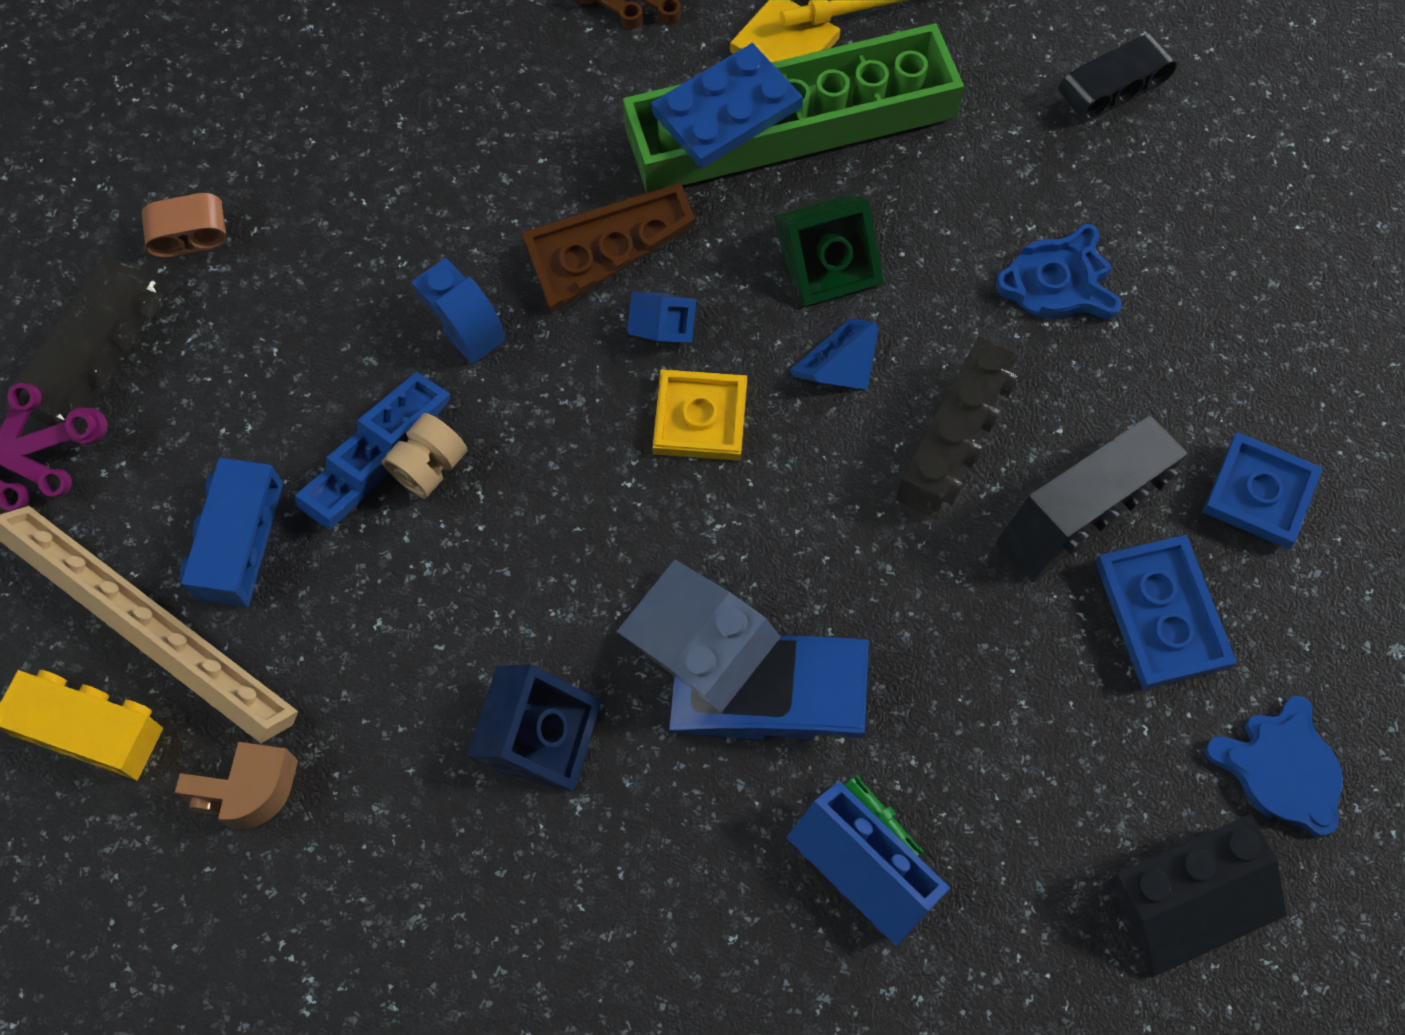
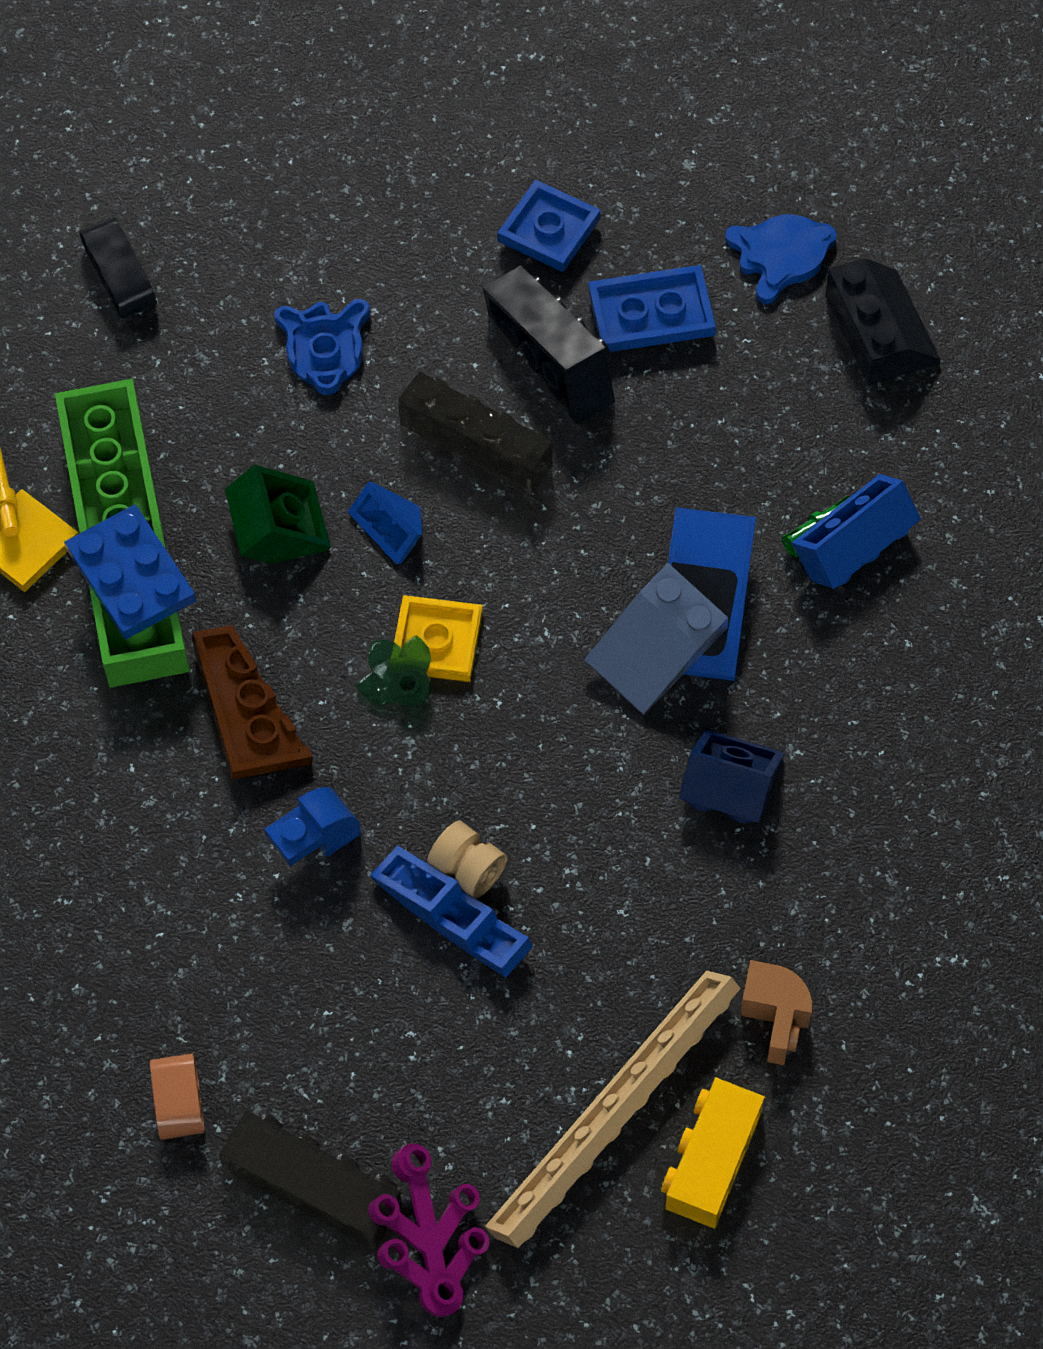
camera: 85 degrees left, 5 degrees down
blue brick [180,457,283,608] -> none
blue panel [627,291,697,343] -> none
none -> clear green plate [356,635,432,707]

